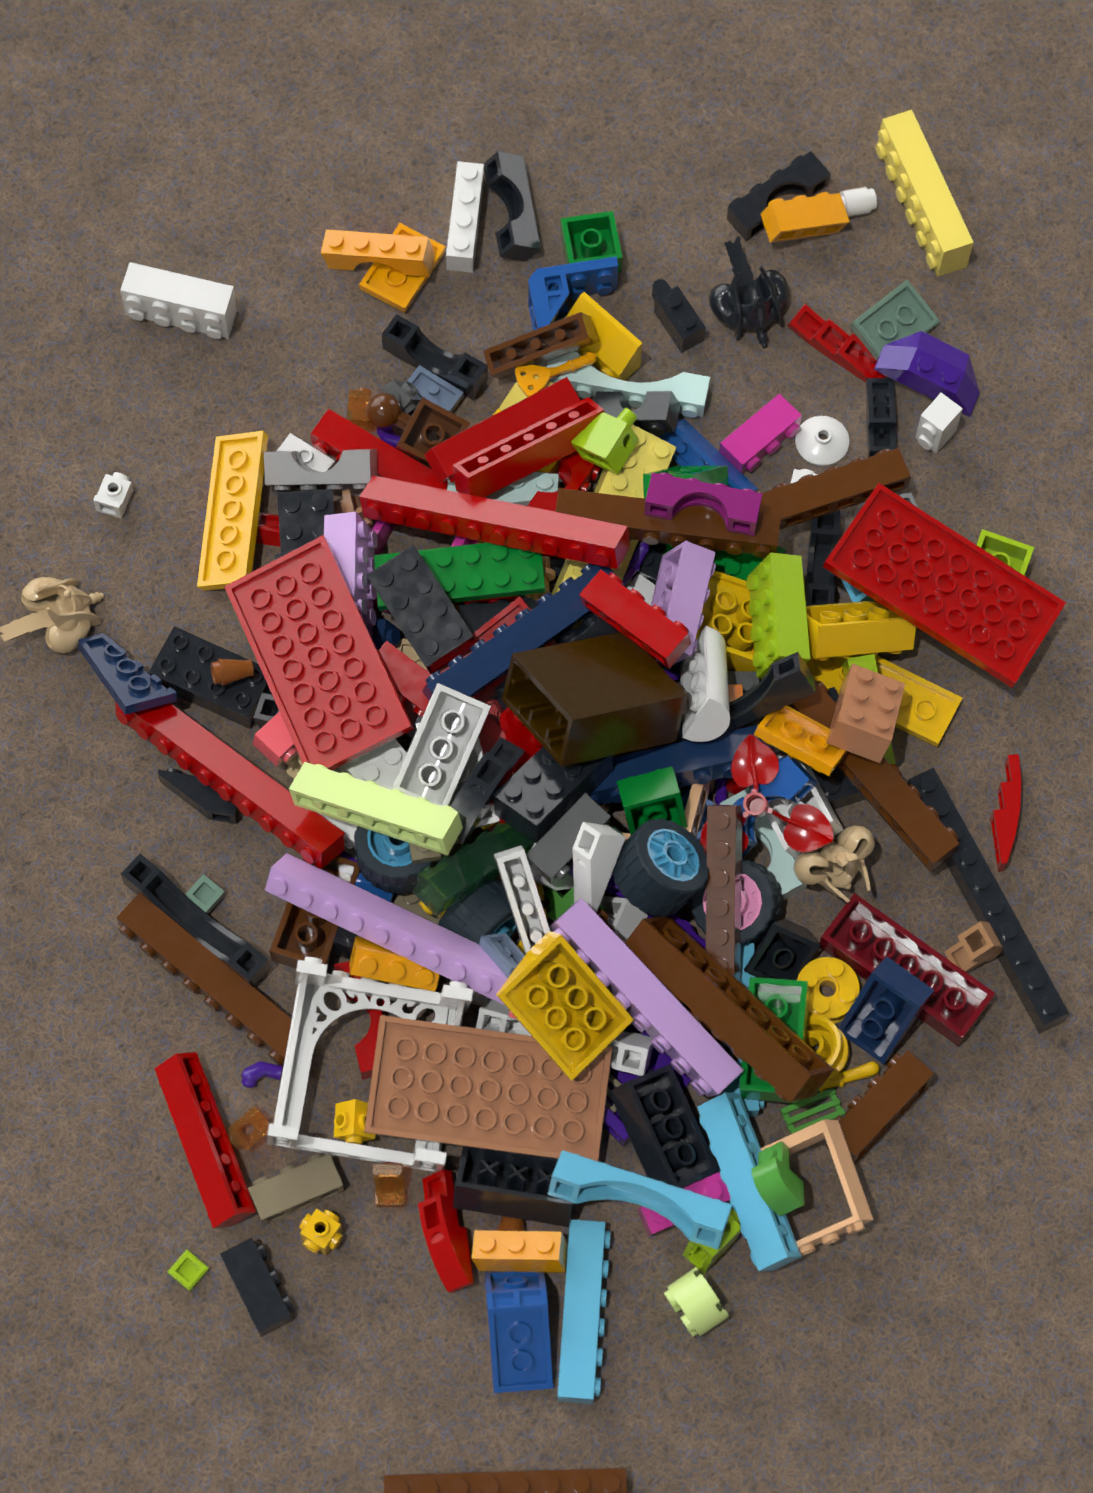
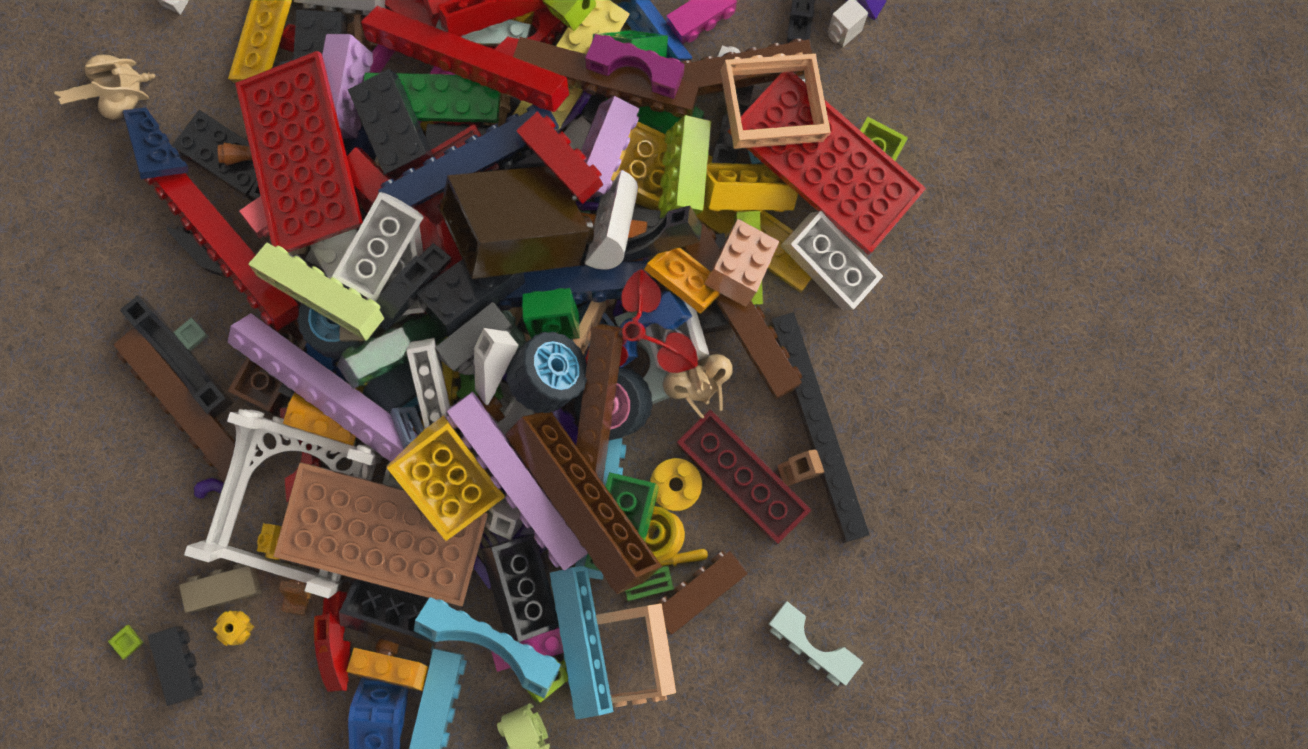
camera: 10 degrees right, 10 degrees up
red brick [154,1052,256,1228] -> none
clear orange brick [227,1104,270,1151] -> none
black slope [744,919,820,980] -> none
bright green brick [751,1141,804,1216] -> none
white dish [795,416,849,466] -> none
dark blue brick [838,956,934,1064] -> none
red slope [990,754,1021,872] -> none
none -> light nougat window [720,52,830,149]
none -> light aqua arch [768,601,864,686]
none -> white brick [781,211,883,310]

